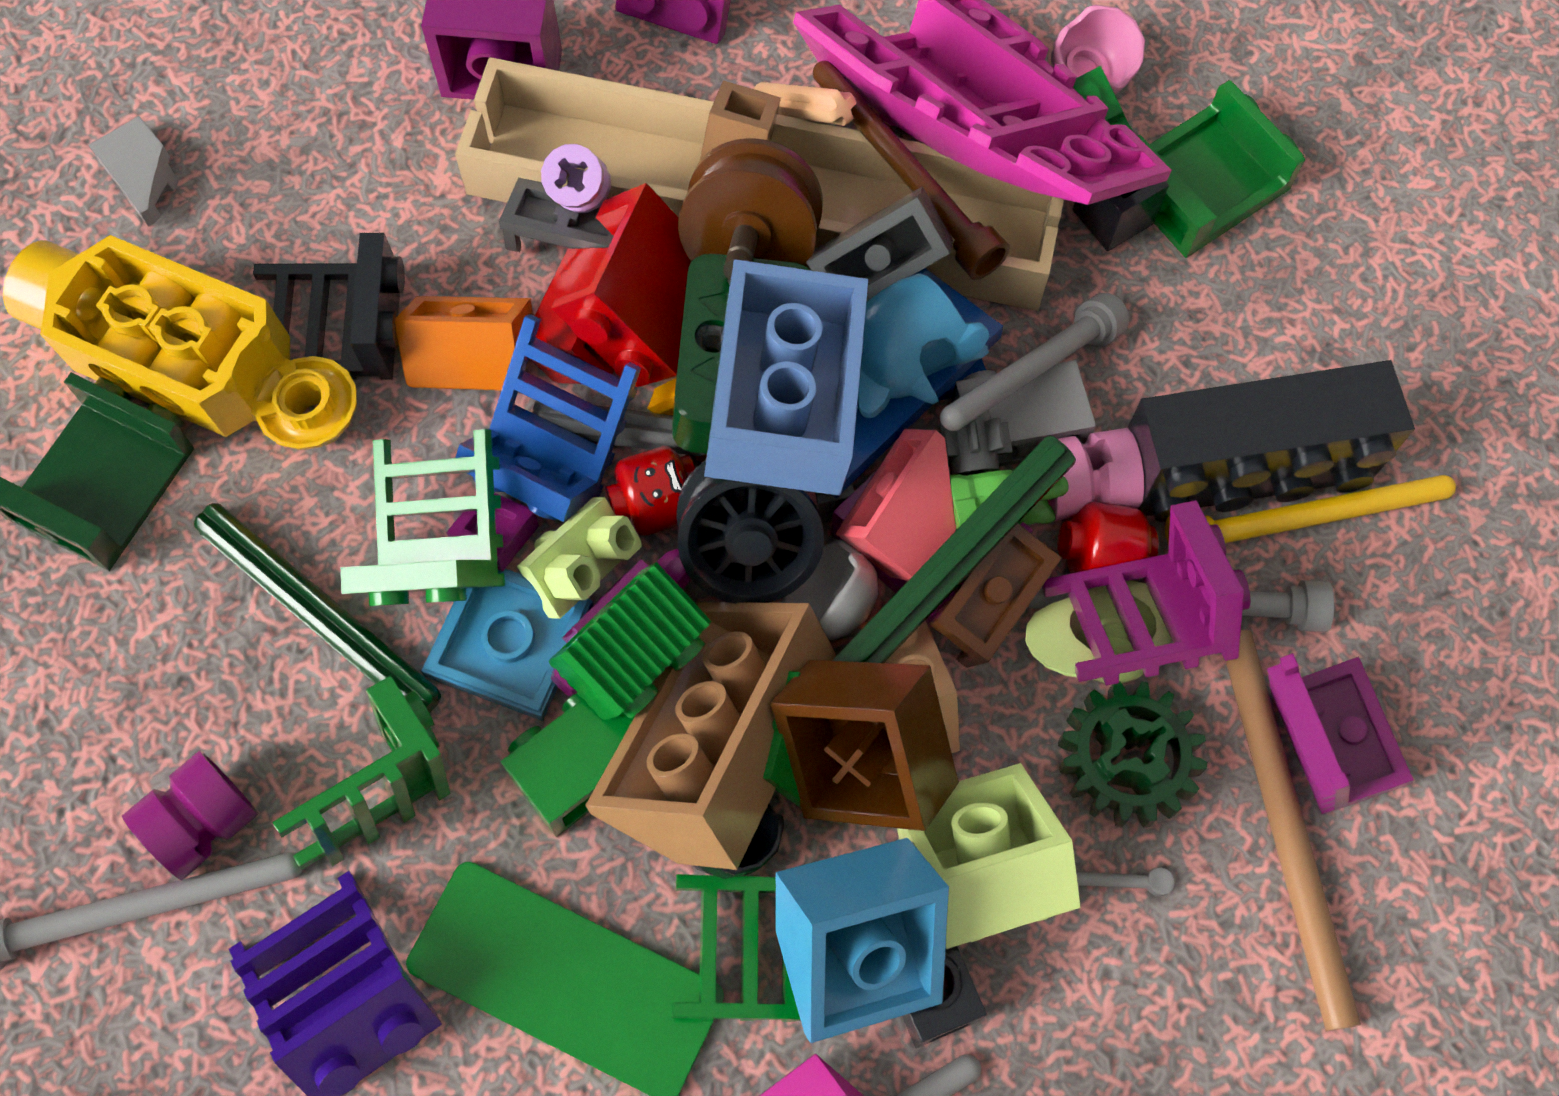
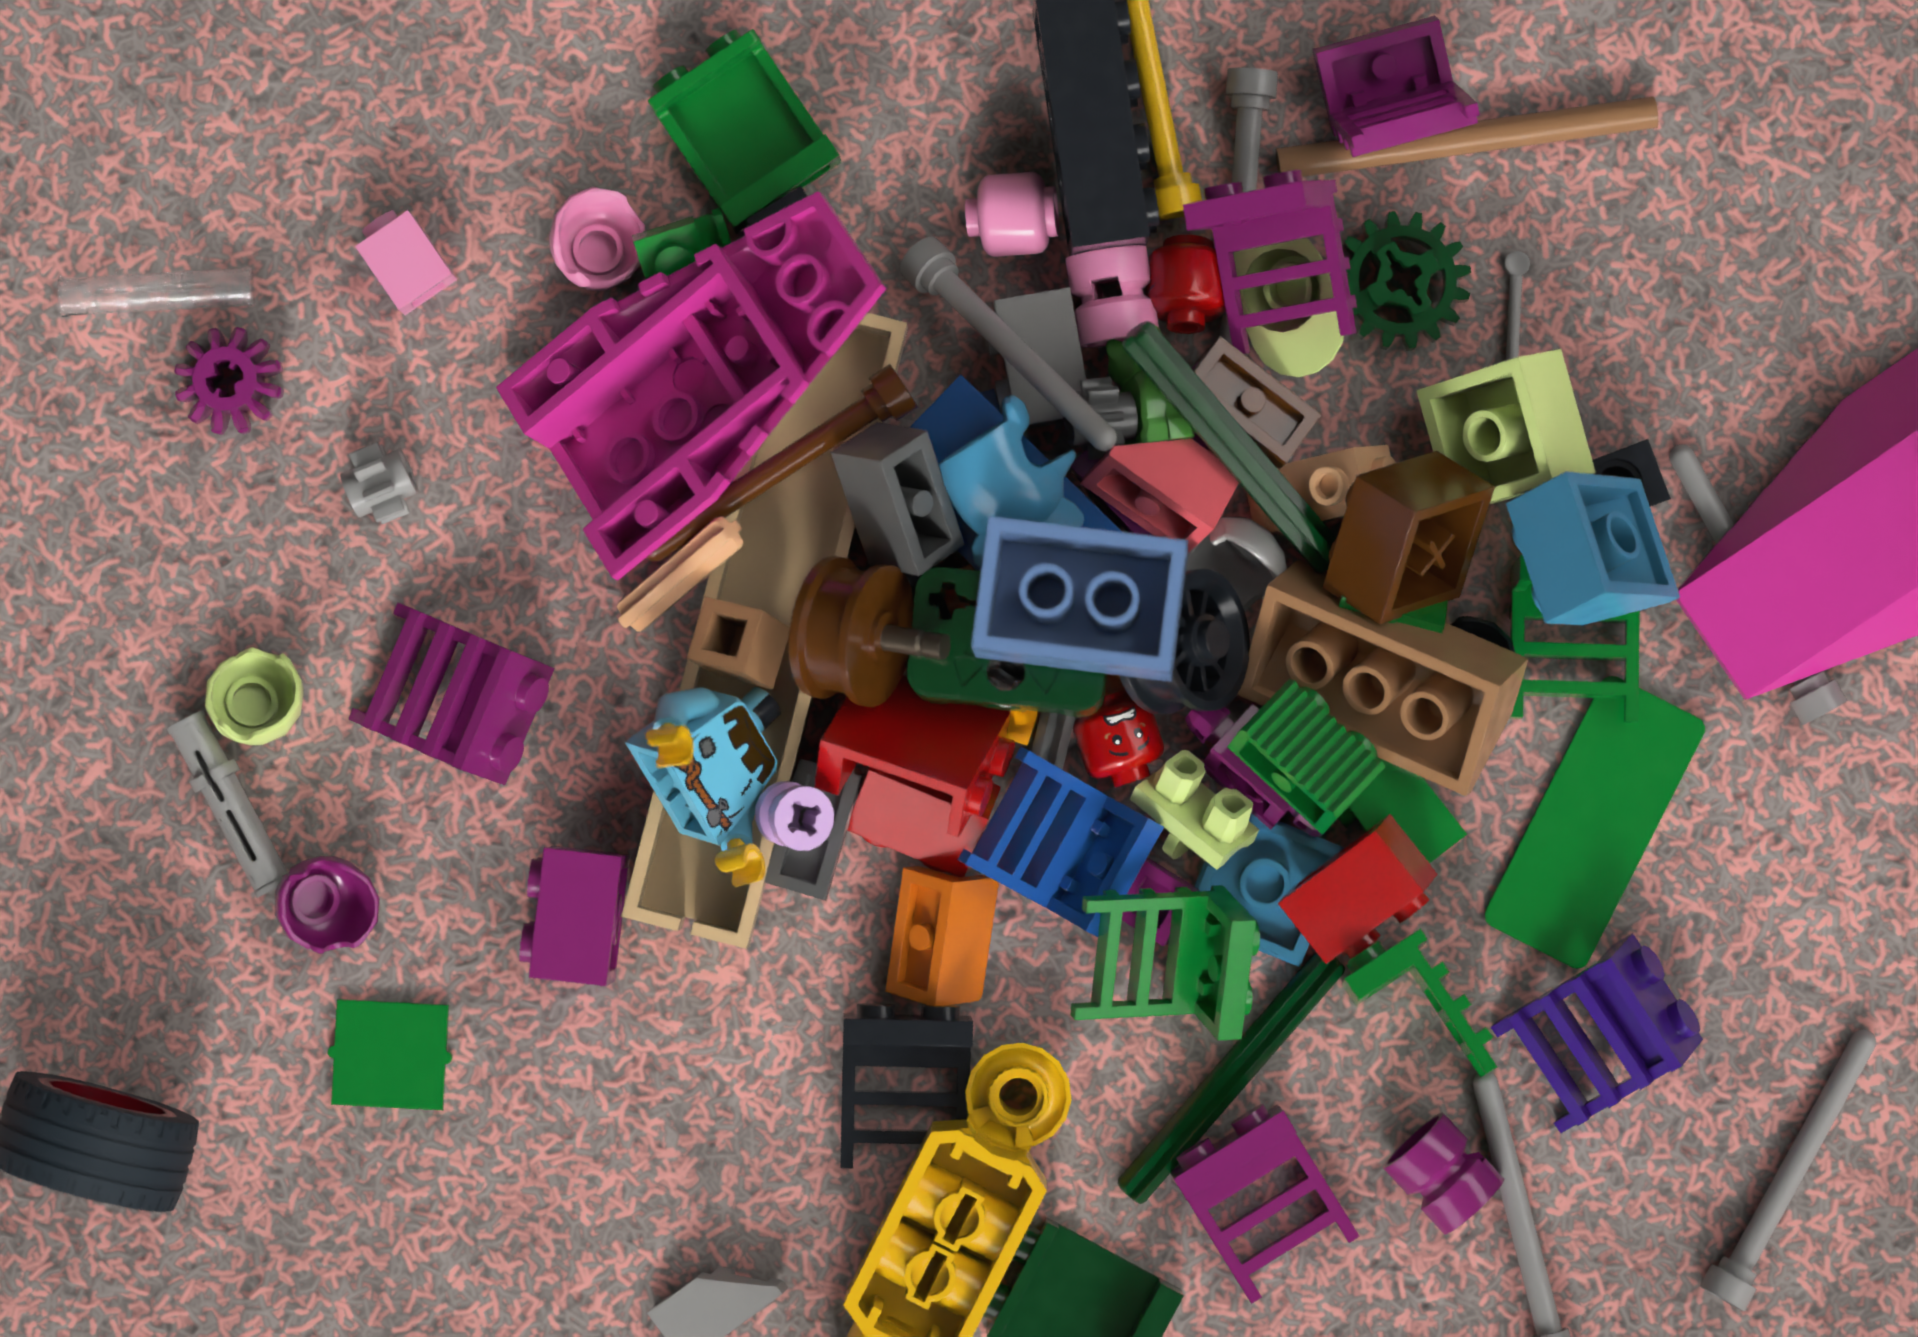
camera: 90 degrees left, 20 degrees up
none -> medium azure torso [625,687,781,887]
none -> bright pink head [965,172,1059,257]
none -> magenta plate [1170,1104,1360,1304]
none -> red brick [1278,814,1438,964]

